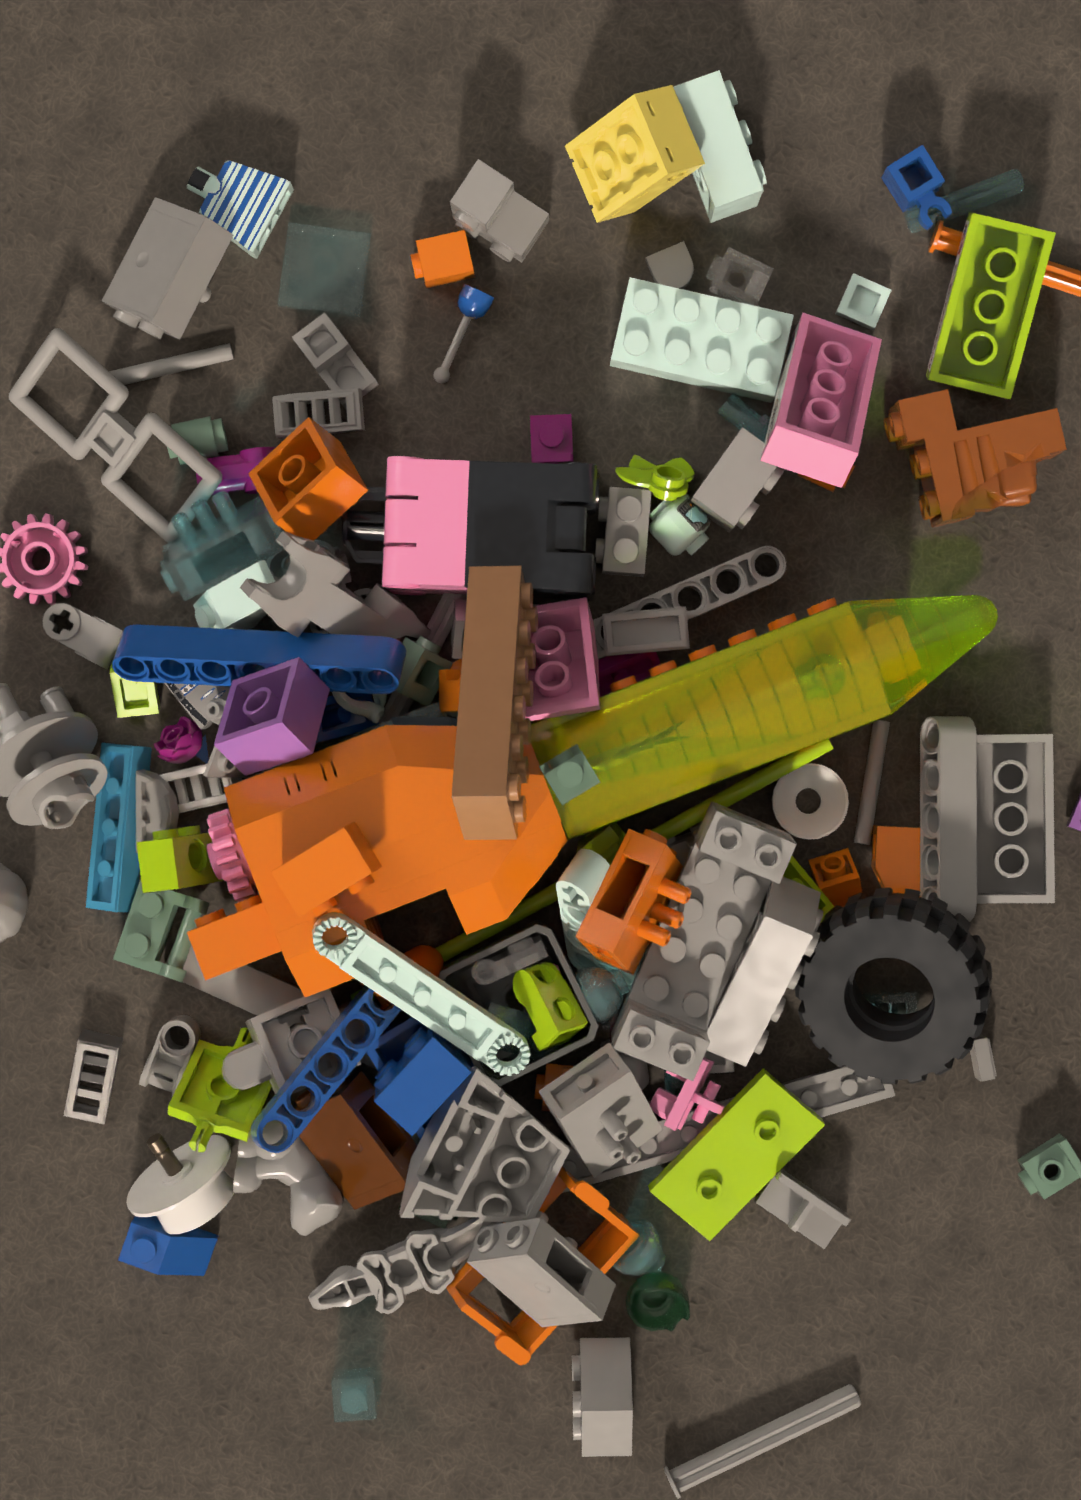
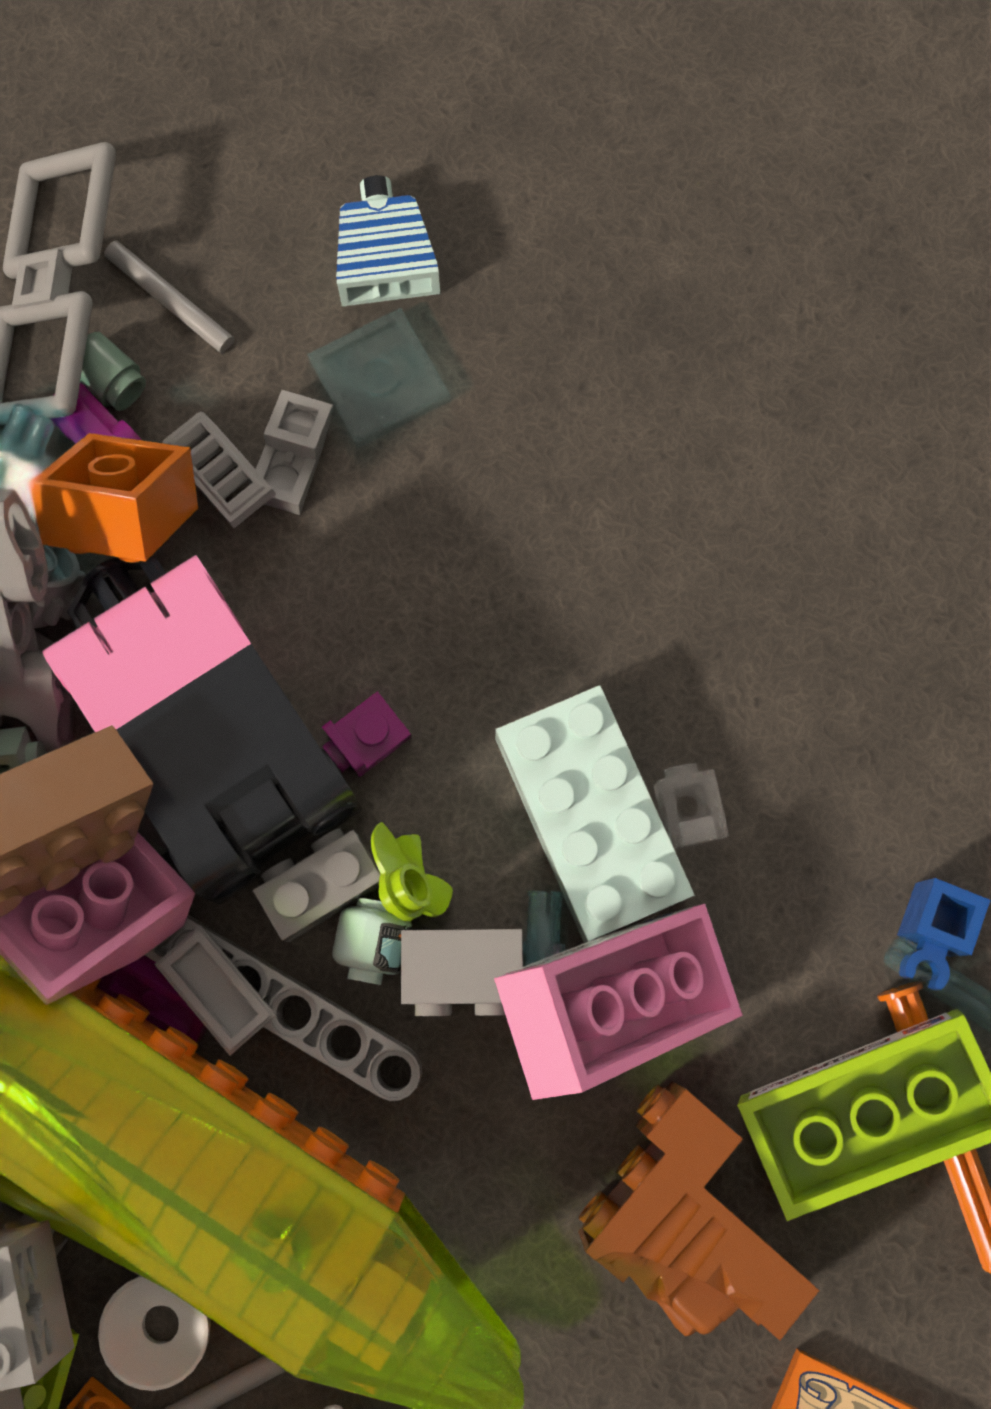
camera: 55 degrees right, 10 degrees down
light grey piece [102,197,234,340] -> none
orange brick [410,230,475,288] -> none
hinge [433,284,494,383] -> none
light grey brick [450,159,549,263] -> none
light yellow piece [565,85,705,223] -> none
light grey tile [645,241,694,289] -> none
light aqua brick [673,70,767,223] -> none
light aqua plate [835,273,891,330] -> none

